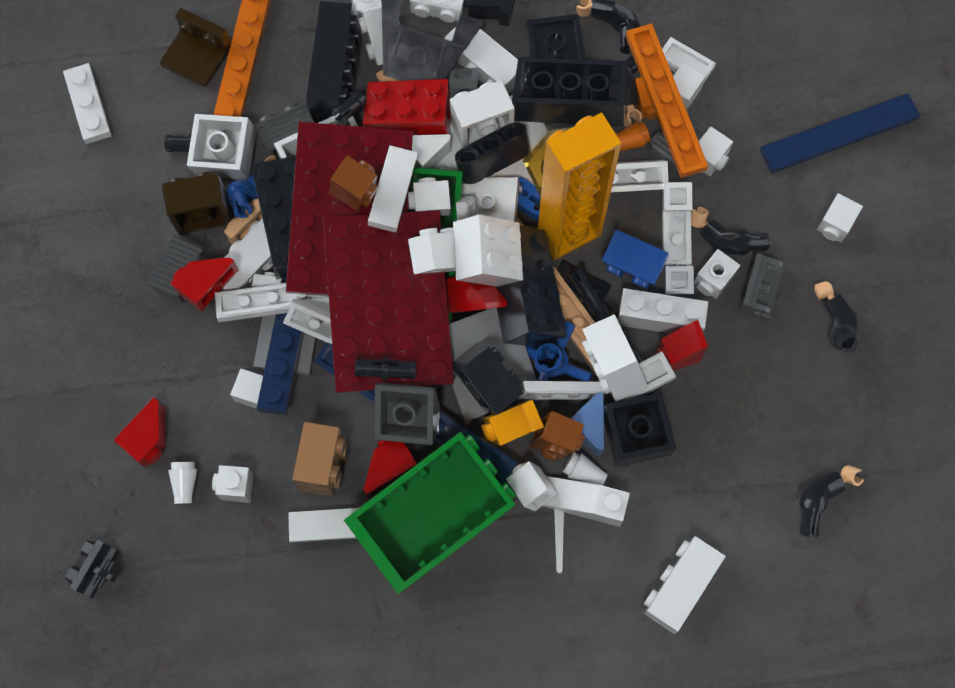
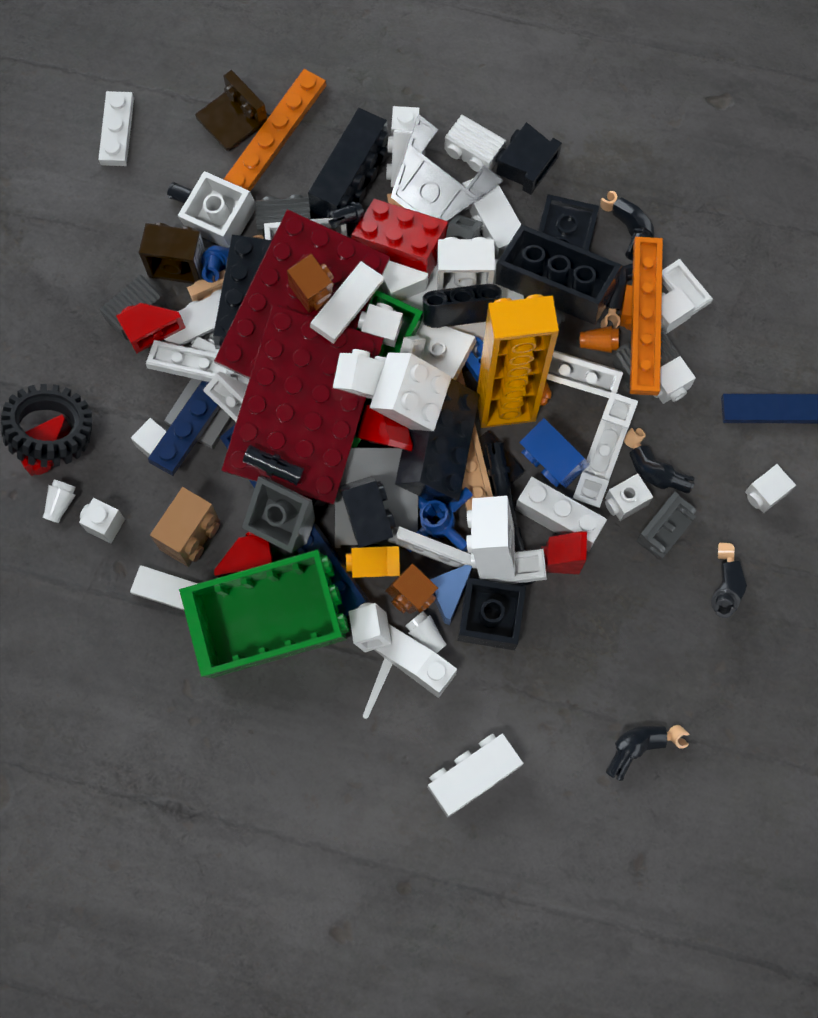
camera: 20 degrees right, 0 degrees up
none -> black tyre [1,384,92,467]

